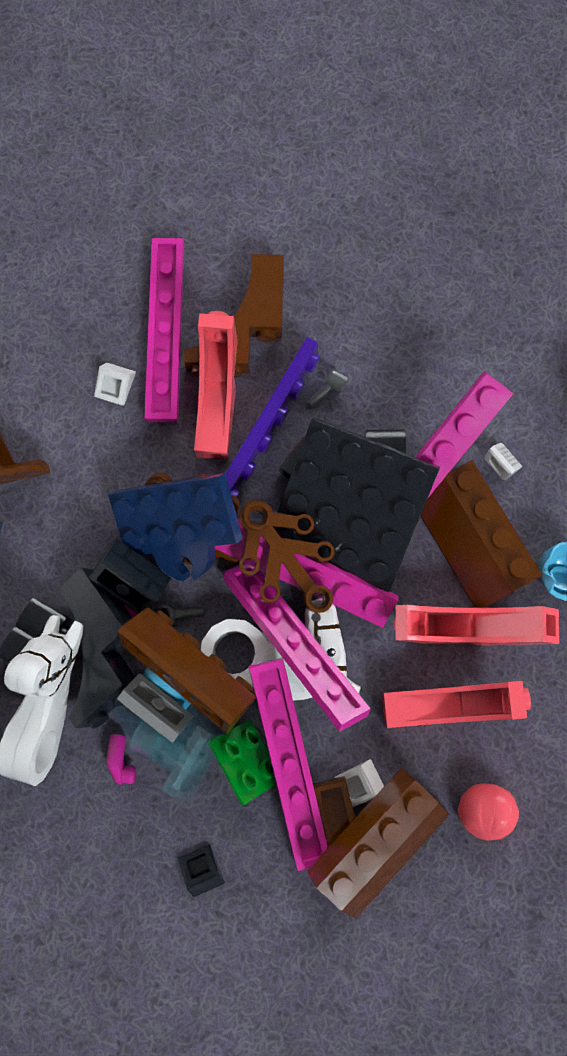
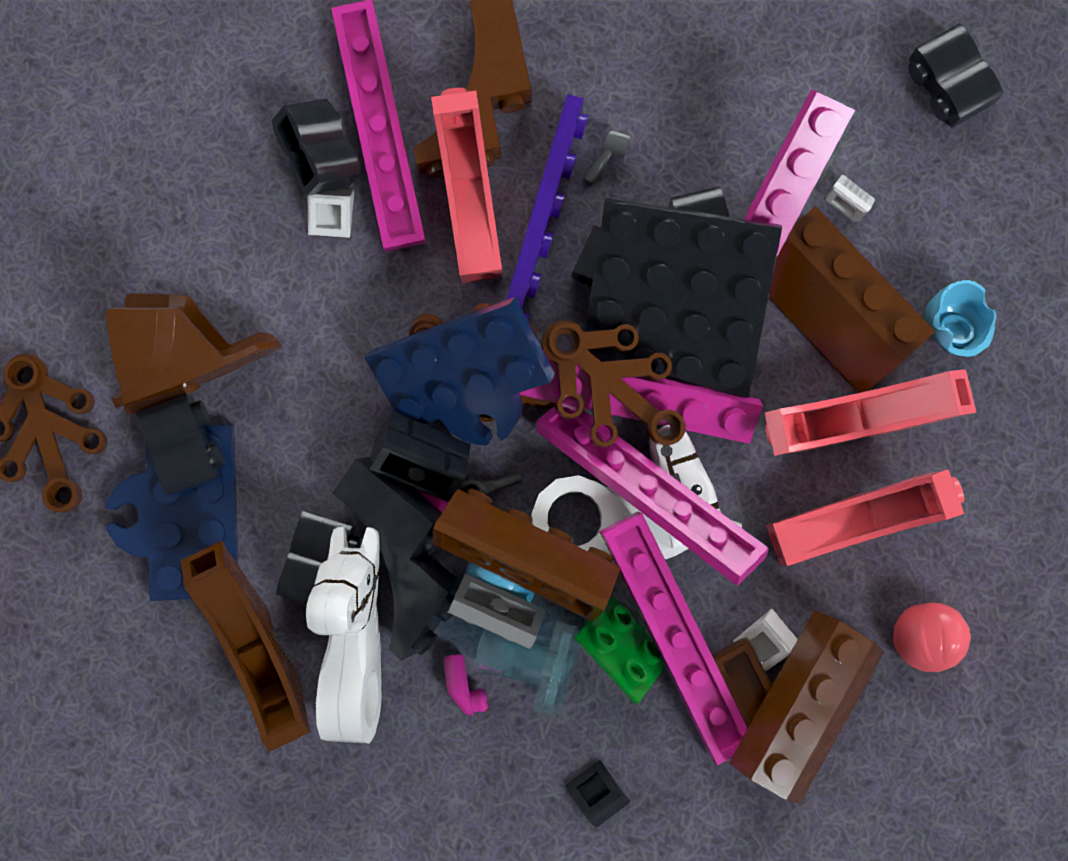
camera: 20 degrees left, 5 degrees up
none -> black brick [272,99,361,196]

